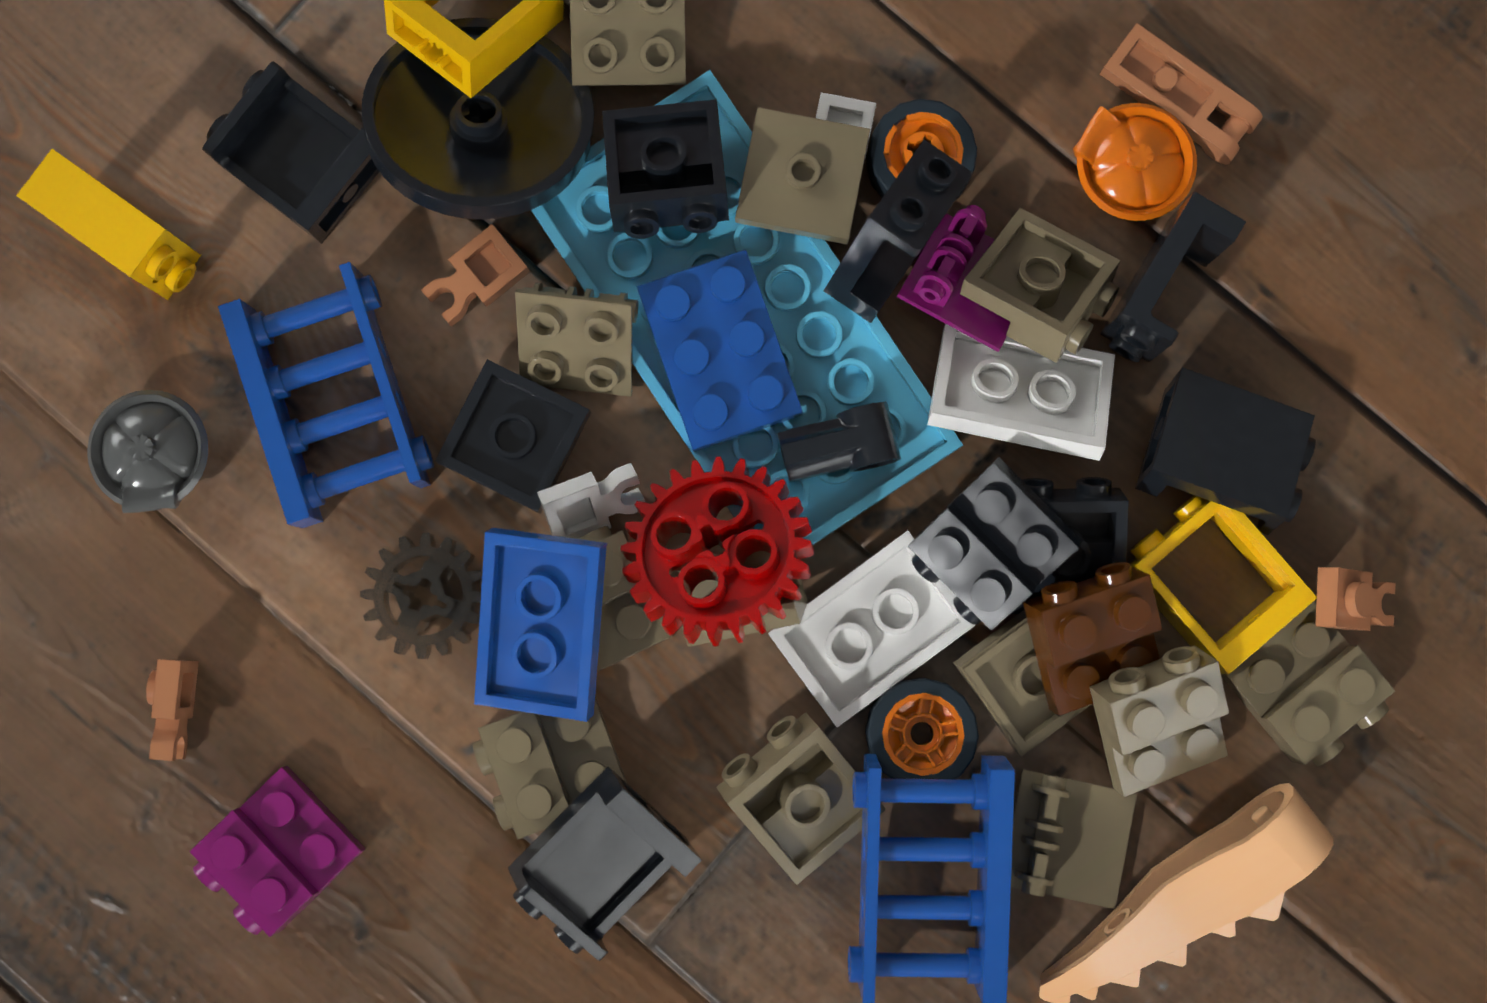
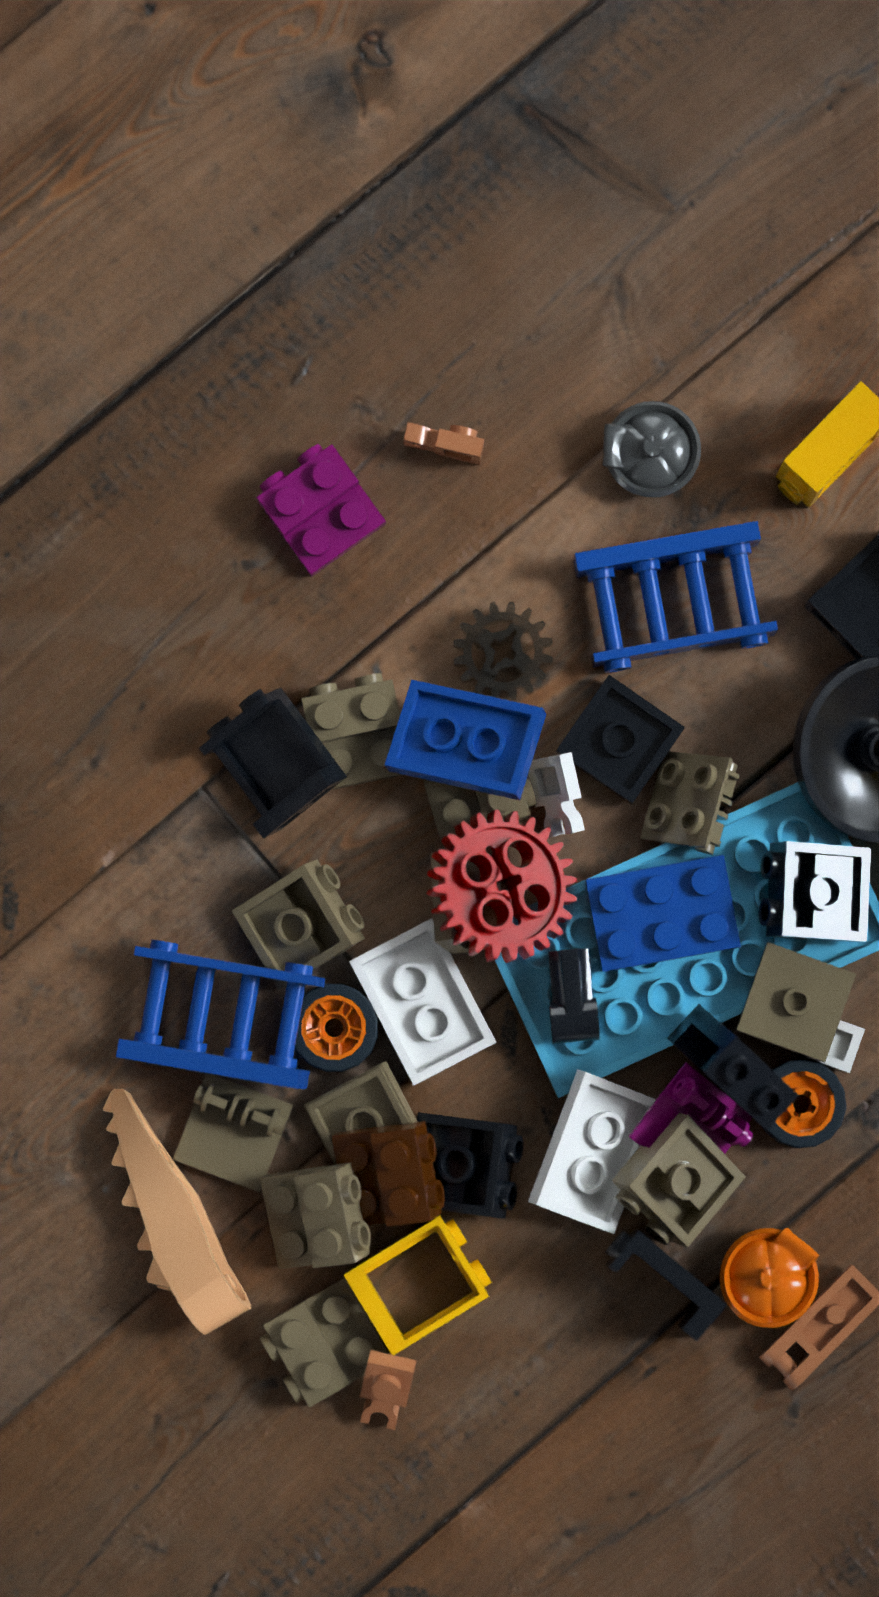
camera: 95 degrees right, 0 degrees up
nougat plate [421,224,530,327] -> none
plate [908,457,1083,630] -> none
black panel [1135,367,1316,535] -> none

